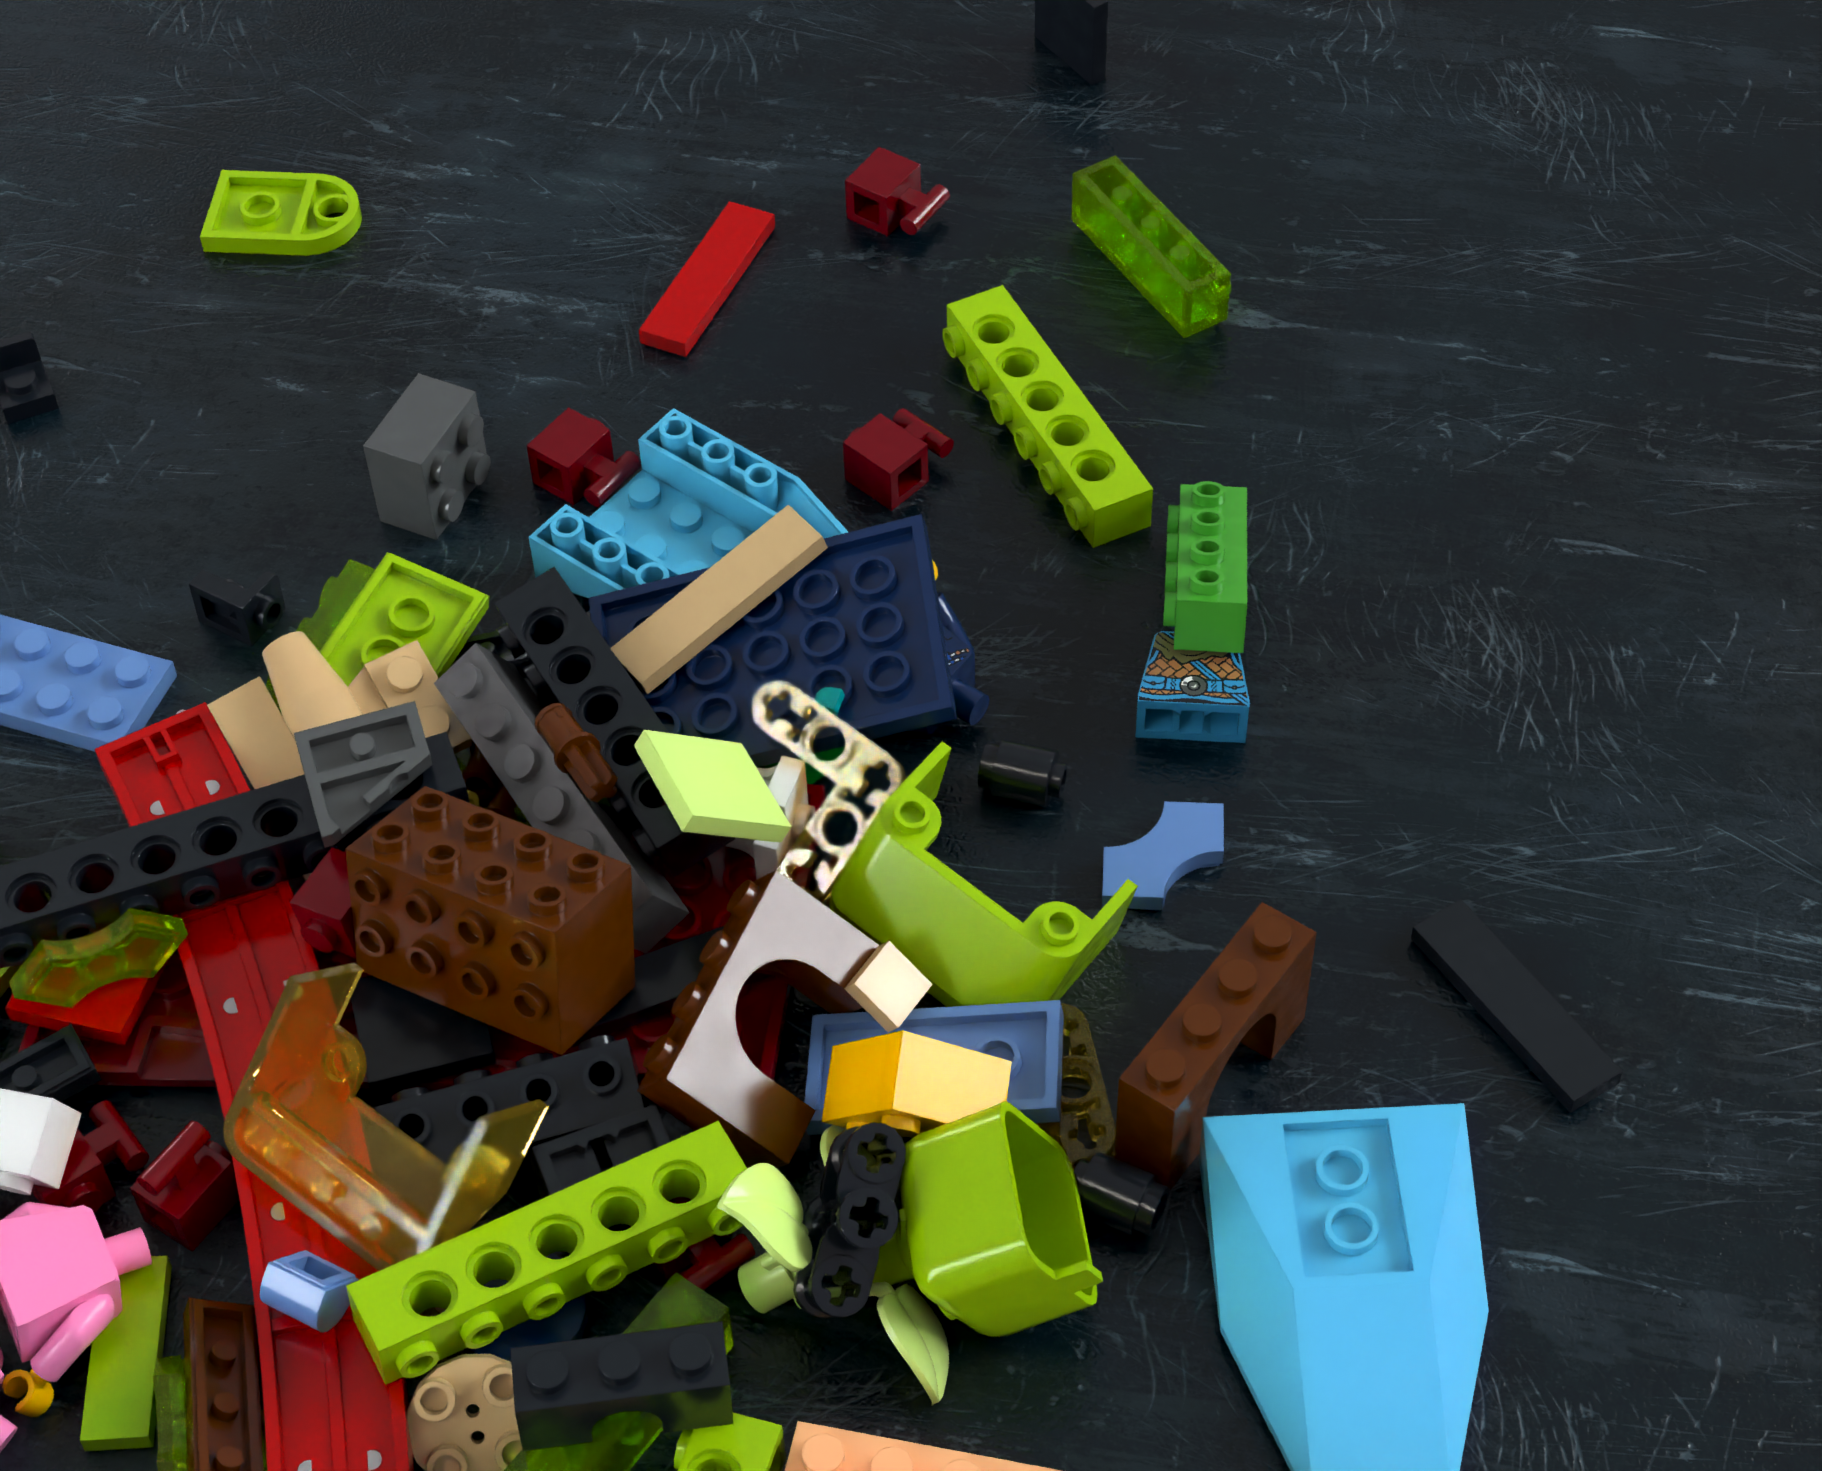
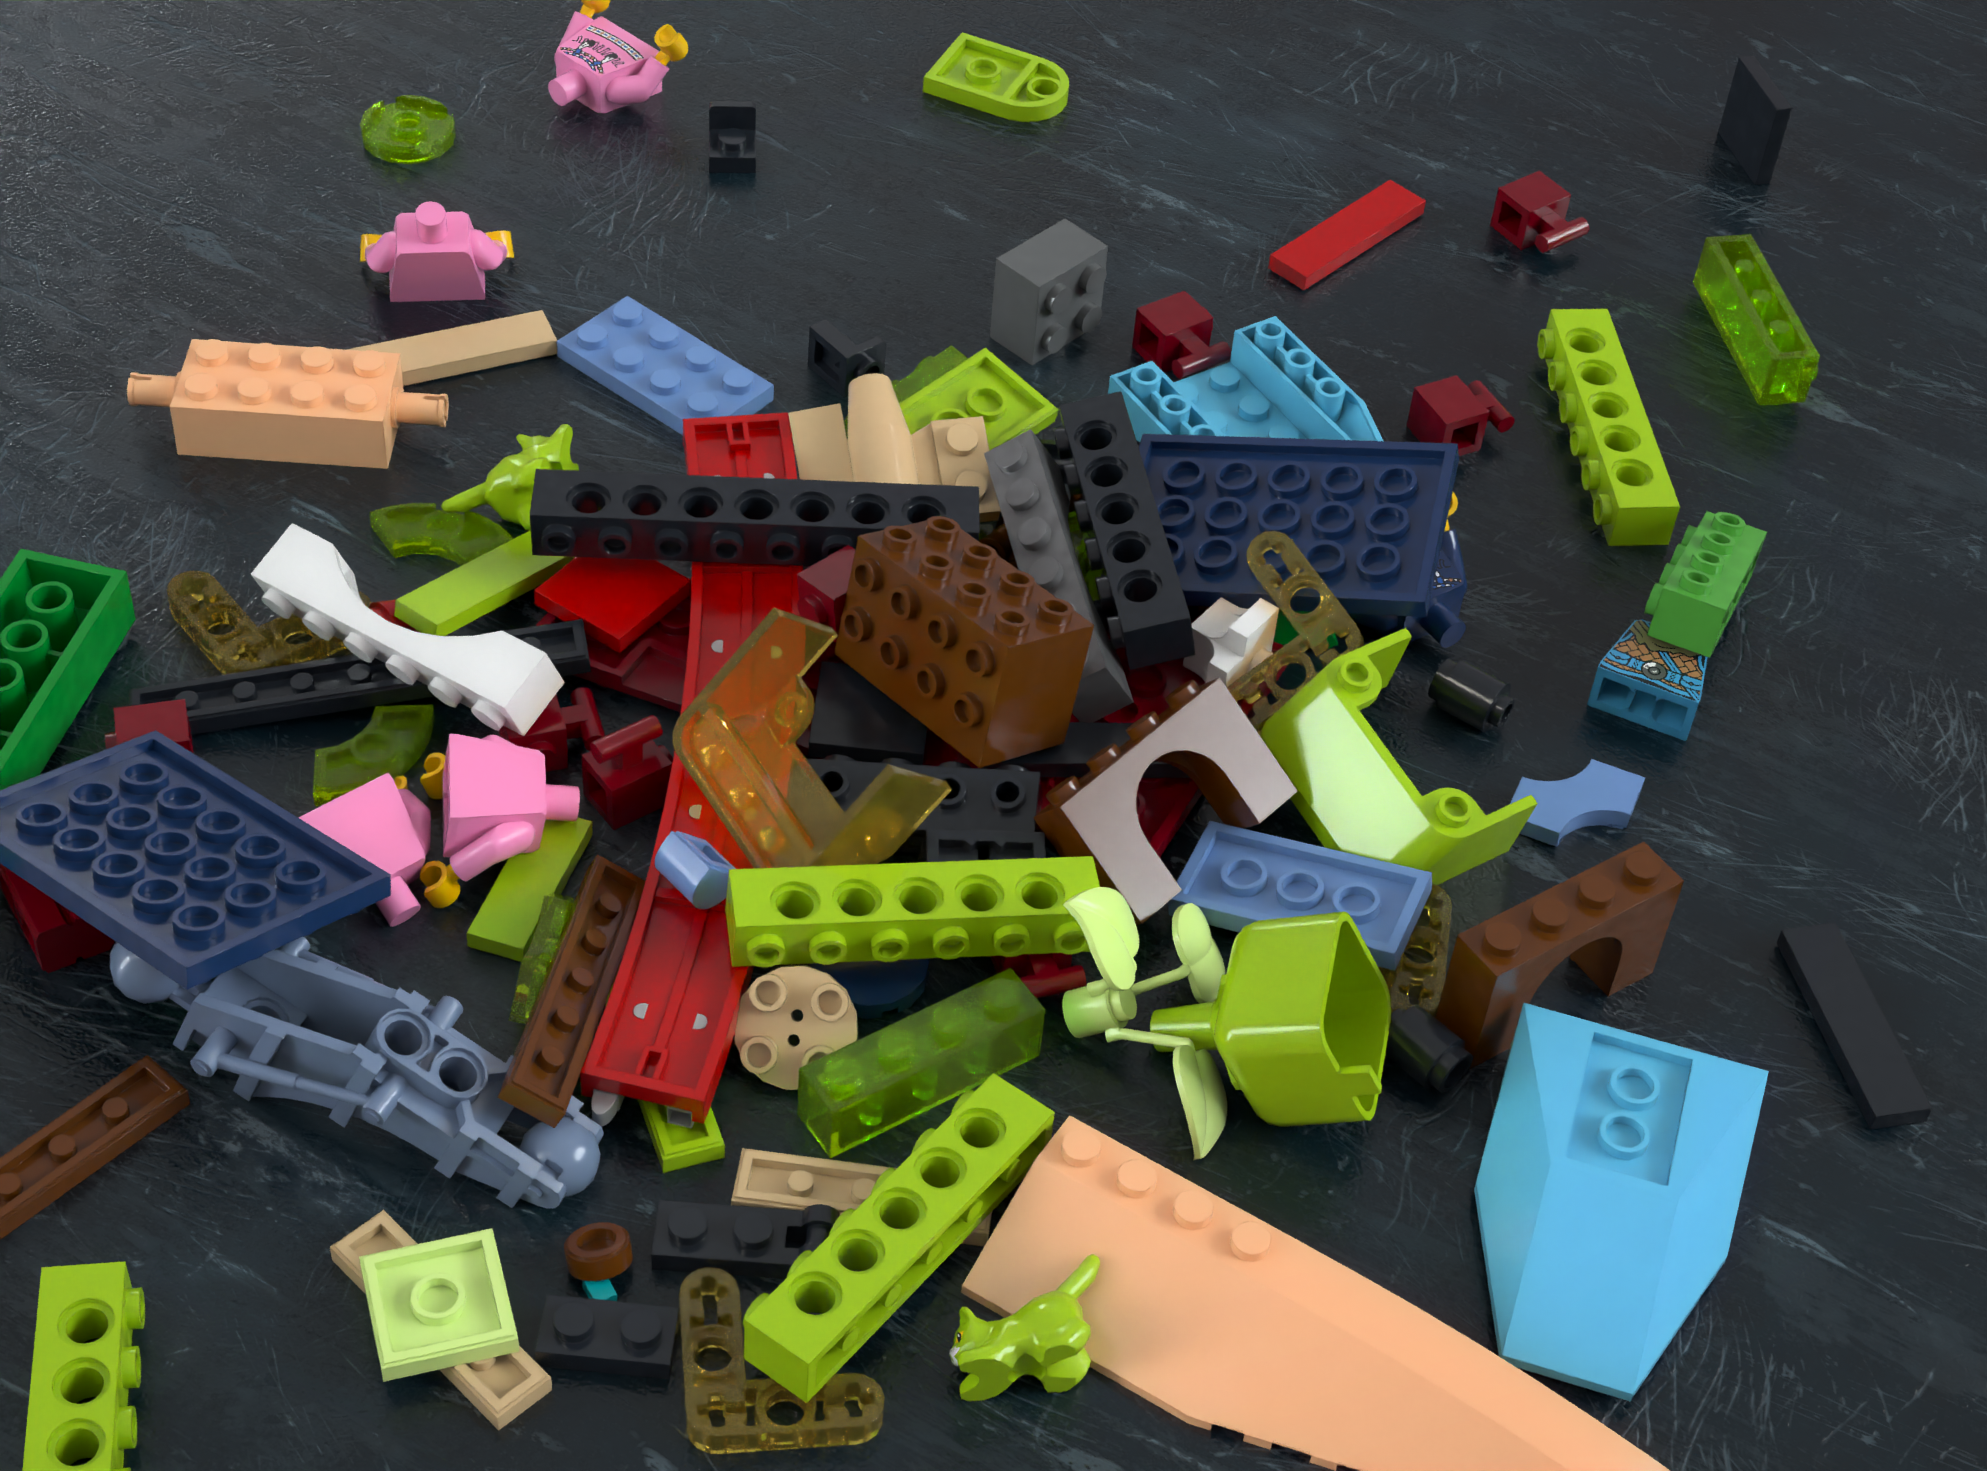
camera: 15 degrees right, 5 degrees down
clear neon green tile [9,908,188,1008] -> none
dark grey wing [294,701,432,848] -> none
black arch [510,1321,733,1451] -> none
reddish brown axle [534,703,618,802] -> none
tan tile [611,505,828,694] -> none
yellowish green tile [634,730,792,842] -> none
black axle [793,1122,906,1318] -> none
teal piece [815,687,845,715] -> none
yellow brick [821,1030,1012,1138] -> none
tile [844,941,933,1033] -> none

